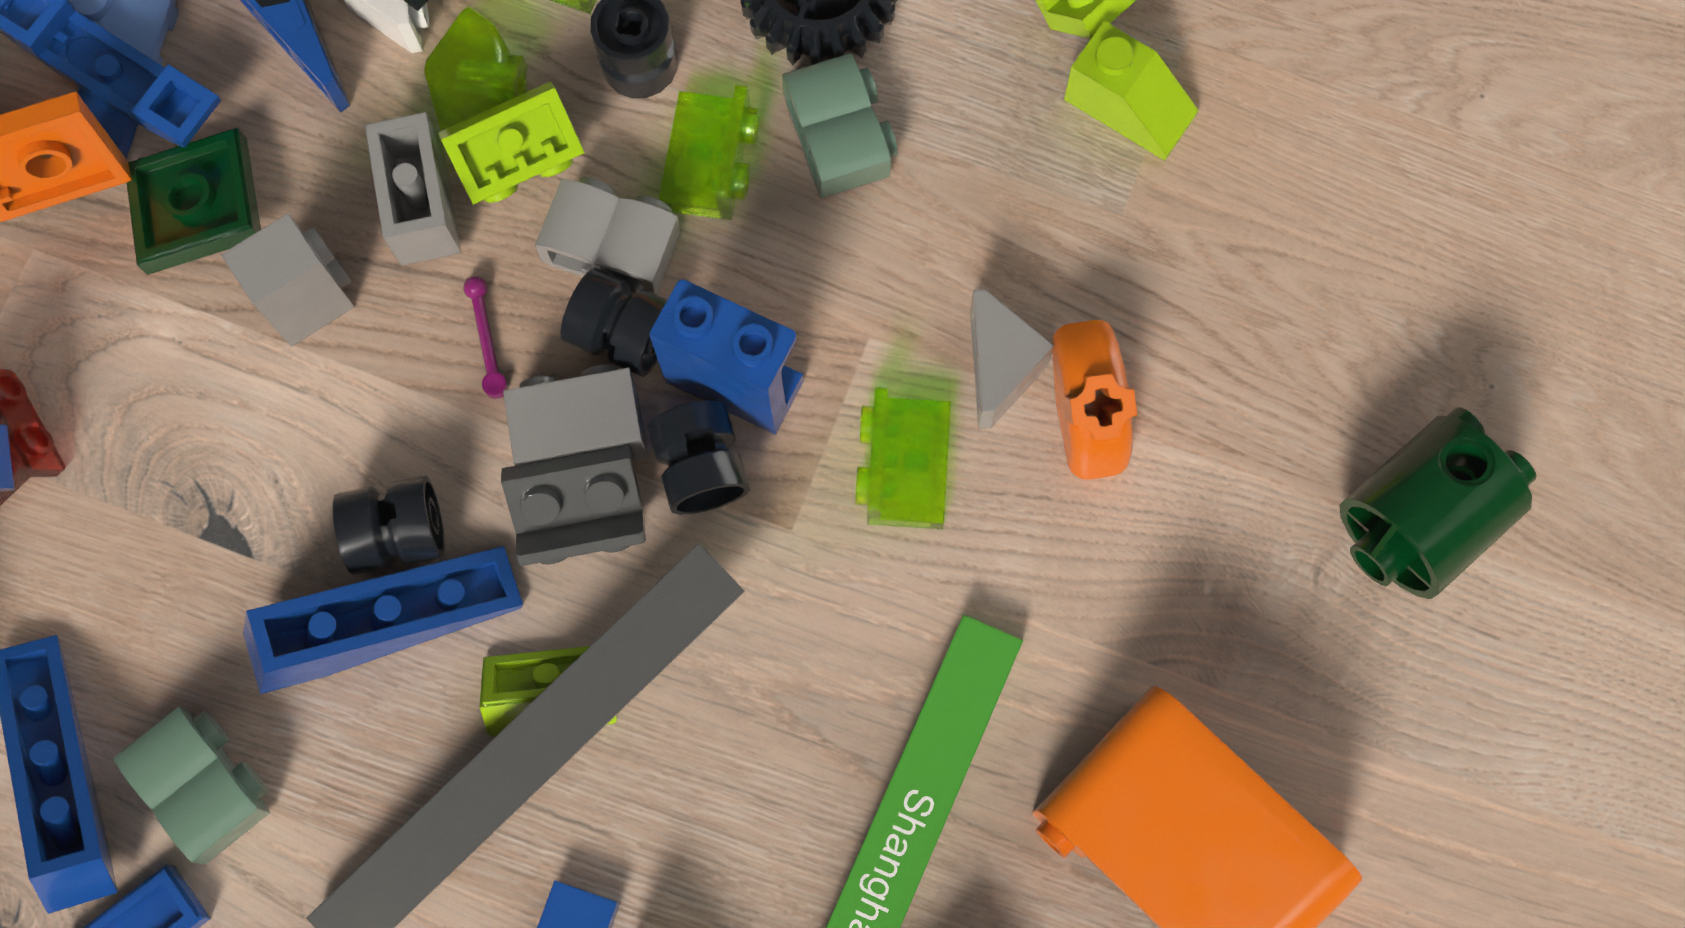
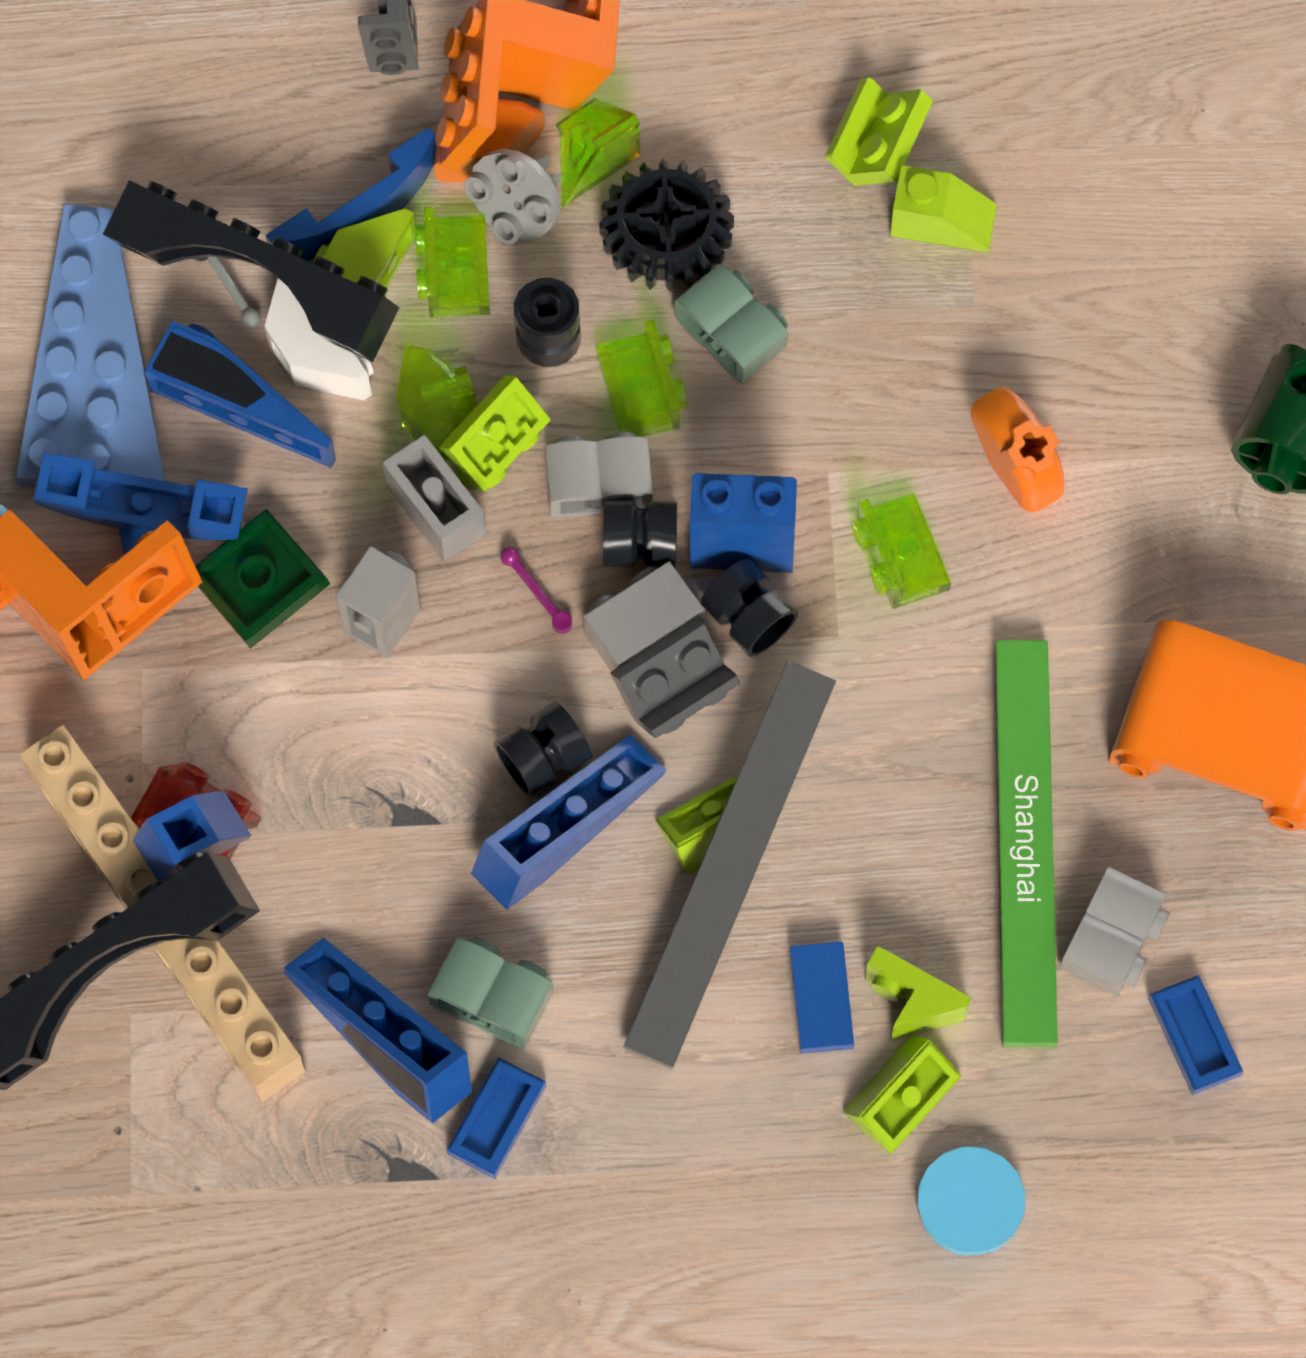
camera: 25 degrees left, 5 degrees down
light grey slope [970,289,1054,429] -> none

